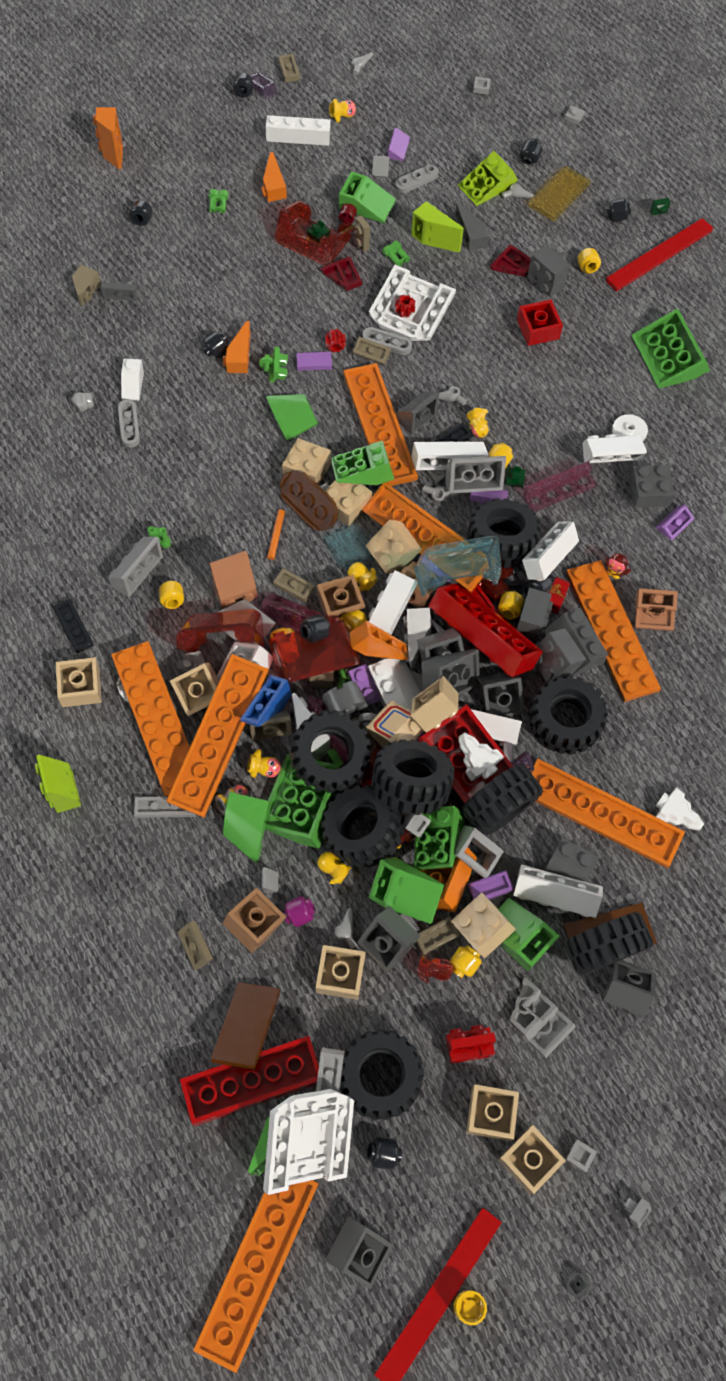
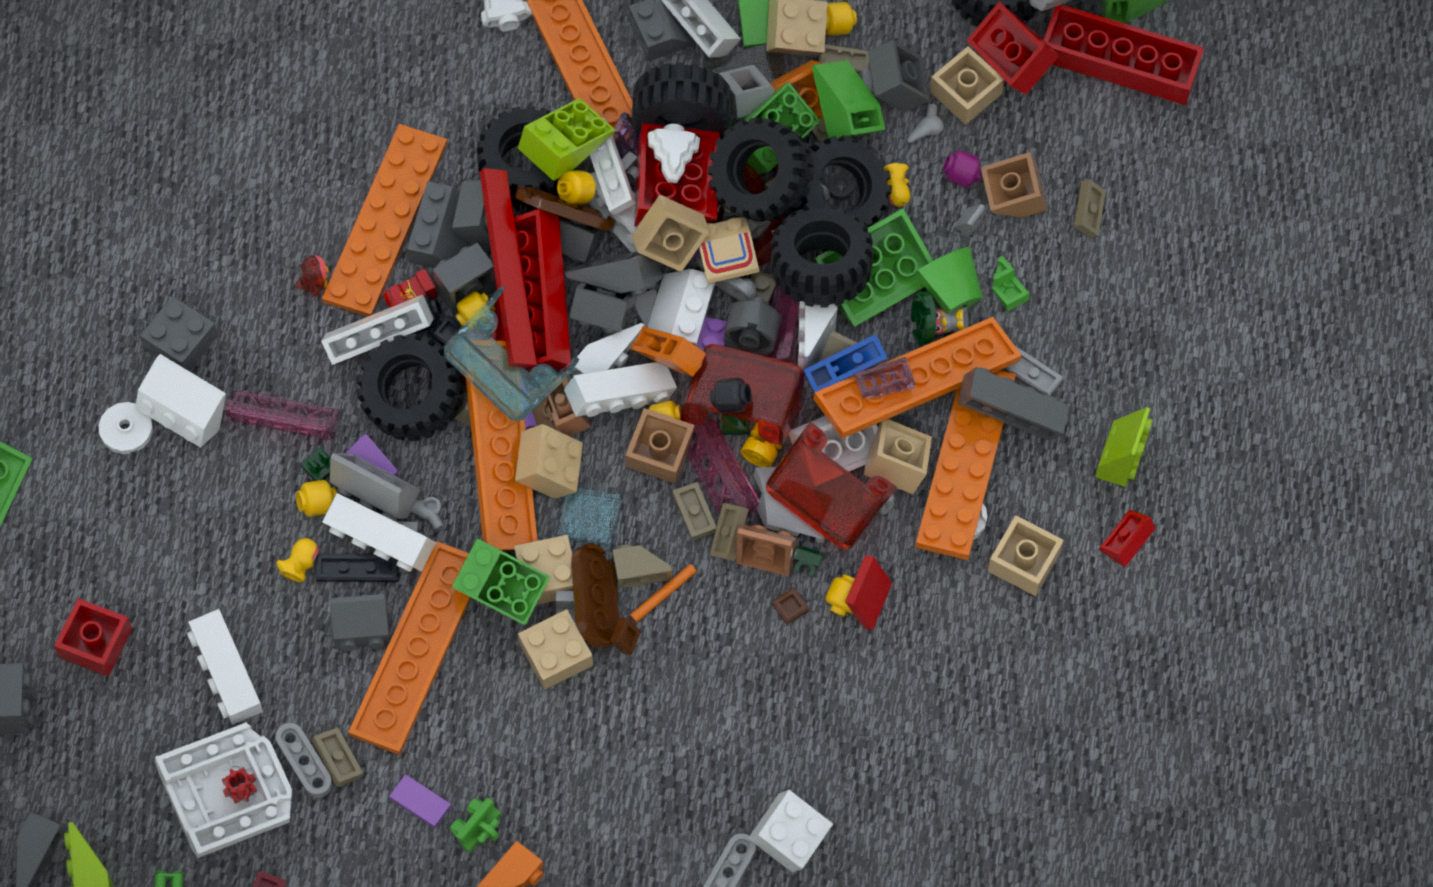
camera: 140 degrees left, 0 degrees up
black tile [52,598,94,654] -> none
light grey slope [108,536,163,597] -> none
bright green piece [148,526,171,548] -> none
reddish brown tile [211,982,280,1070] -> none
animal [247,749,281,778] -> none
bright green slope [266,394,319,441] -> none
red gear [325,329,346,353] -> none
yellow animal [348,562,378,592] -> none
clear red animal [417,956,453,984] -> none
light grey animal [439,387,467,406] -> none
medium lavender tile [467,870,514,900] -> none
dark red wing [490,244,531,277] -> none
nougat brick [635,588,678,631] -> none
medium lavender slope [655,504,695,541] -> none
none -> white brick [187,609,263,725]
none -> red tile [479,168,537,368]
none -> reddish brown tile [515,186,616,231]
none -> lime slope [518,98,615,181]
none -> yellow head [557,171,596,205]
none -> white plate [590,118,636,215]
none -> reddish brown tile [610,617,641,655]
none -> dark tan slope [612,544,672,589]
none -> dark tan plate [709,503,749,561]
none -> white brick [748,790,833,872]
none -> reddish brown tile [771,587,809,625]
none -> dark green tile [793,545,825,577]
none -> red tile [845,555,892,630]
none -> slope [854,357,915,398]
none -> dark green tile [911,292,936,345]
none -> dark grey brick [958,367,1069,441]
none -> red slope [966,2,1059,95]
none -> bright green slope [993,256,1030,311]
none -> red slope [1099,509,1156,567]

